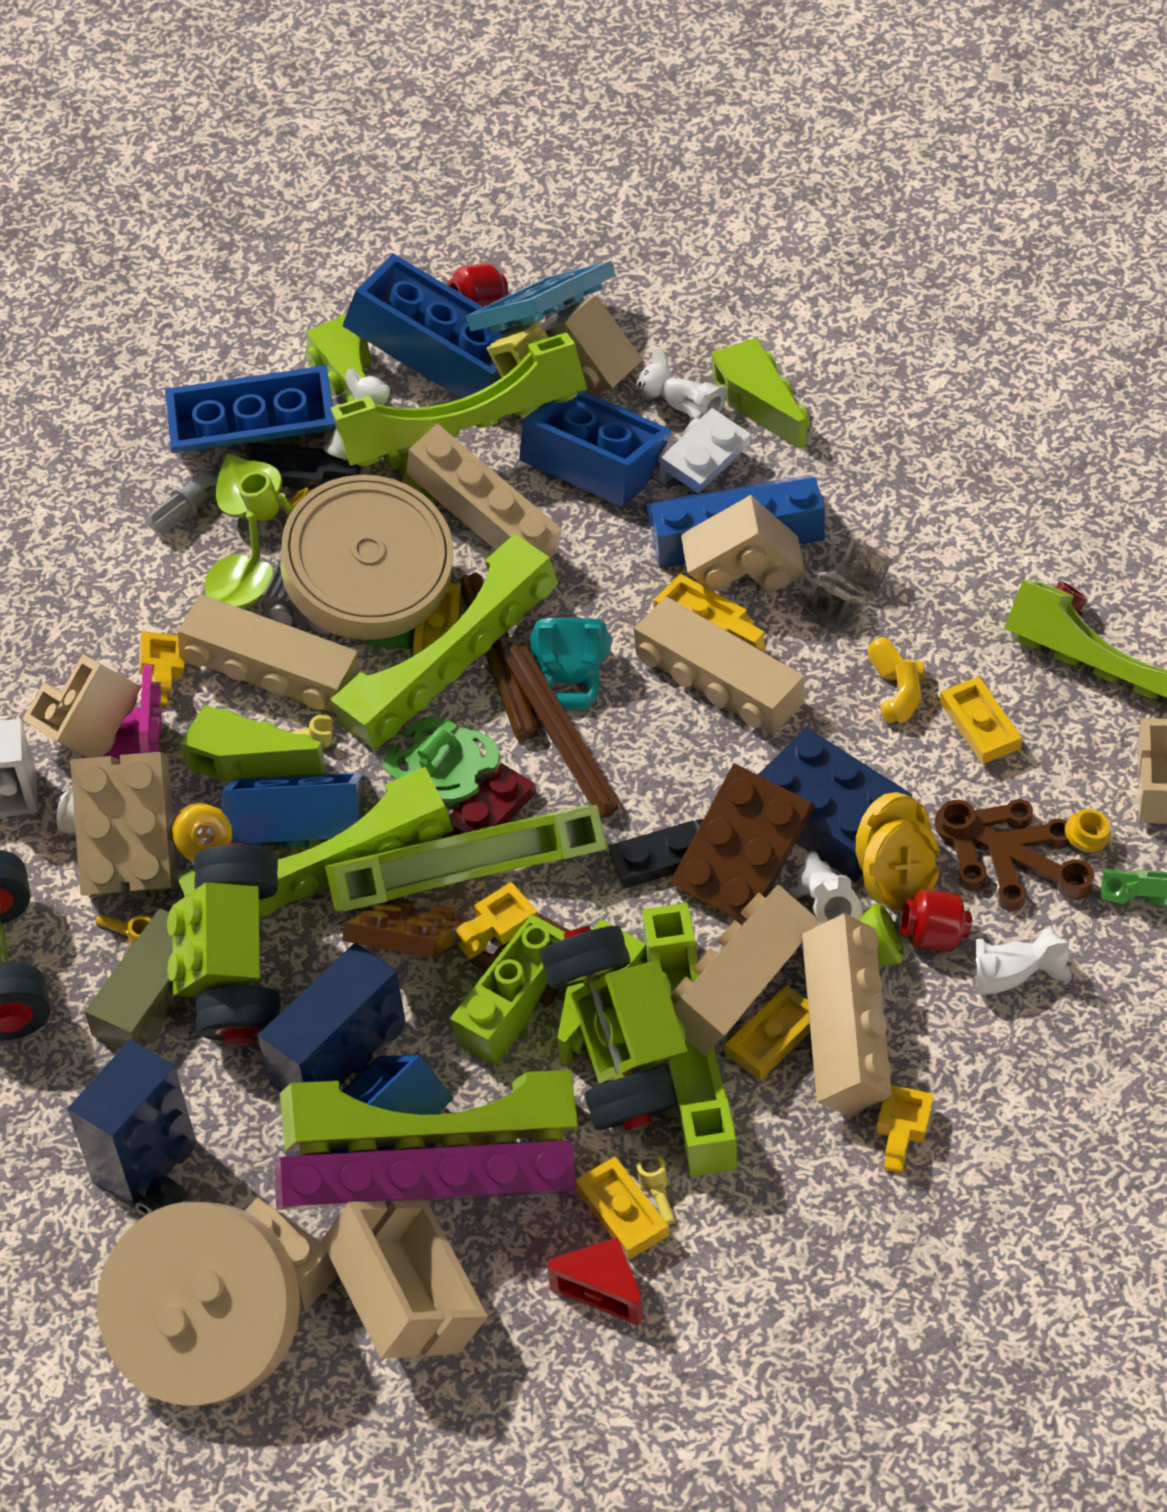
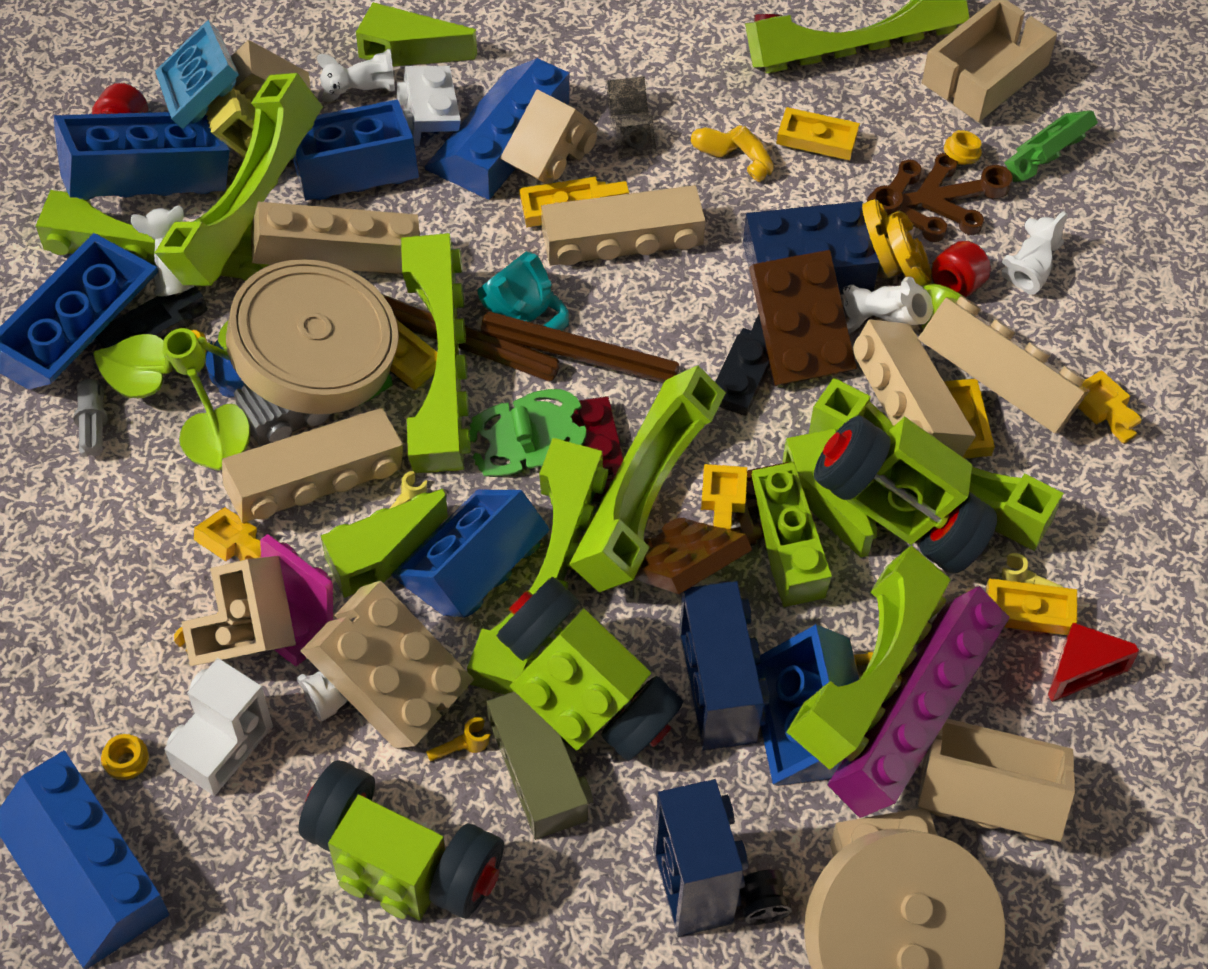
camera: 55 degrees left, 5 degrees up
yellow head [170,803,232,861] -> none

